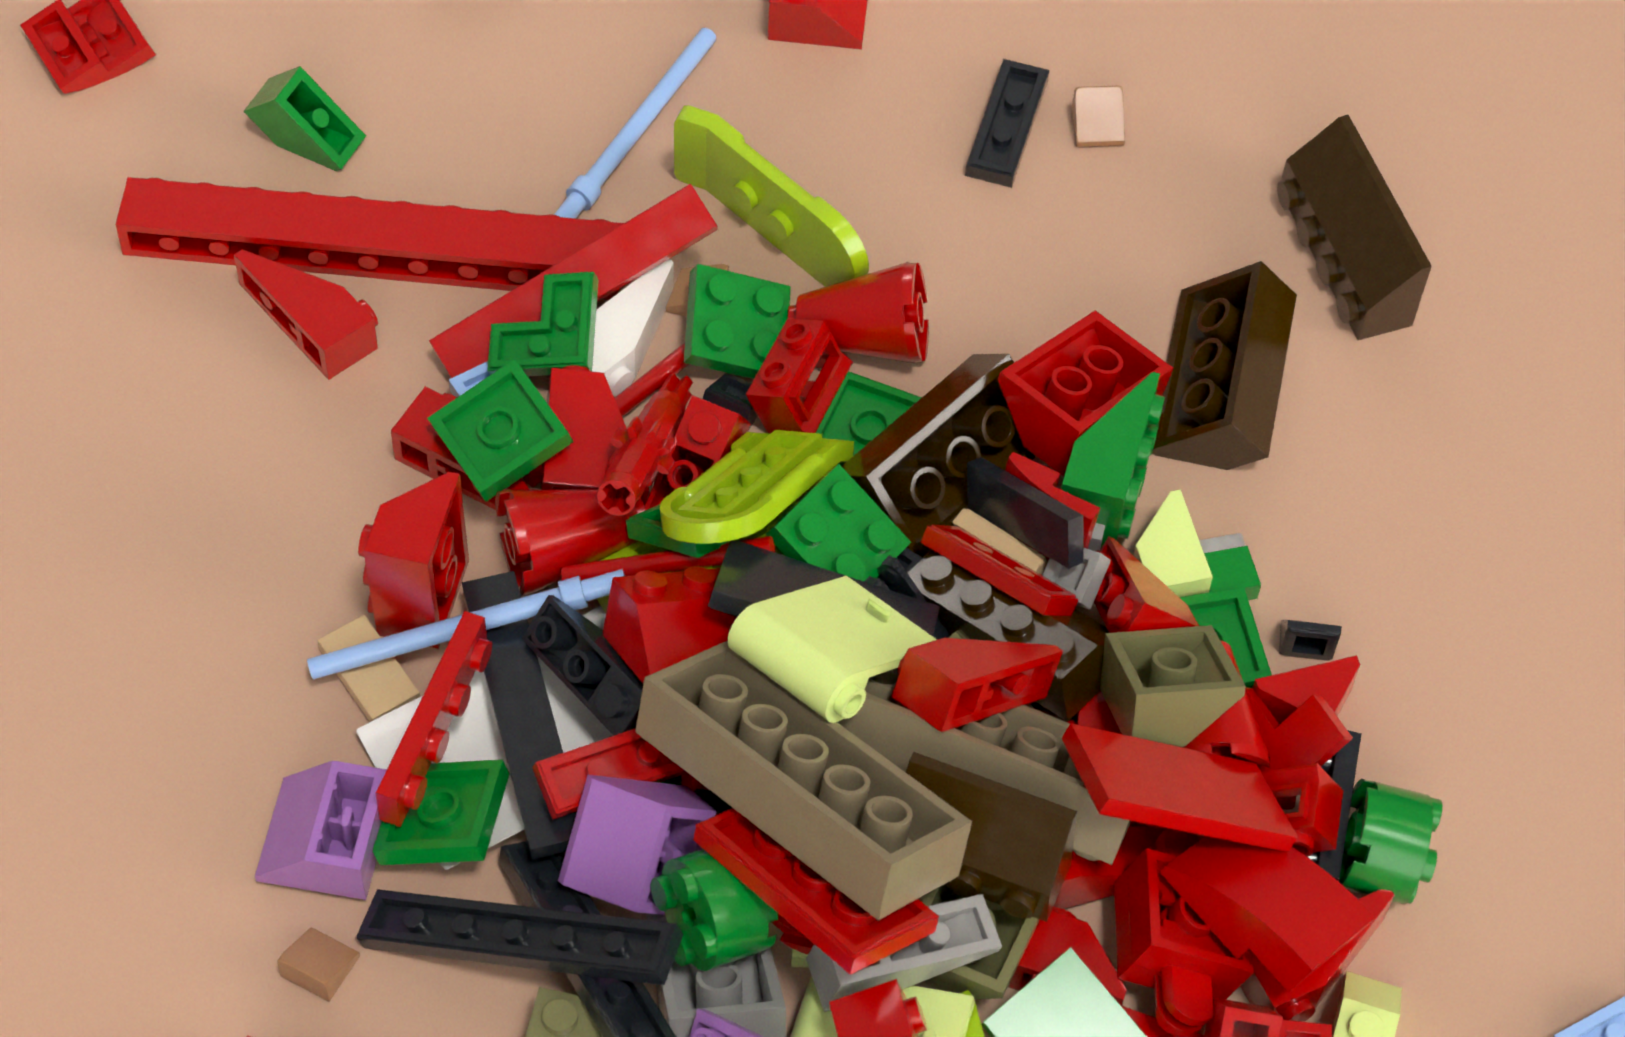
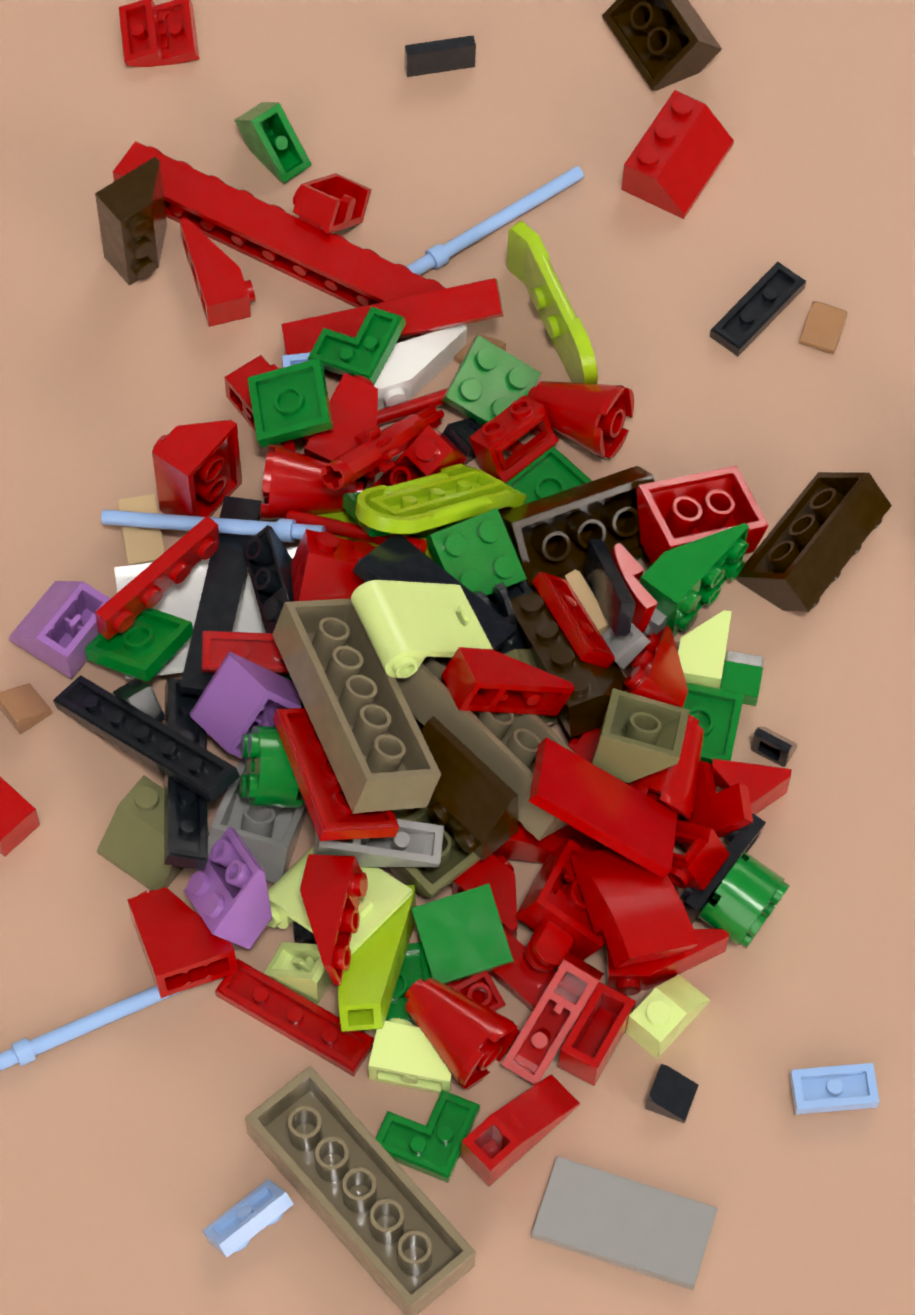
camera: 25 degrees right, 5 degrees up
none -> dark brown slope [95,157,167,286]
none -> black slope [113,678,165,722]
none -> red window [293,173,372,234]

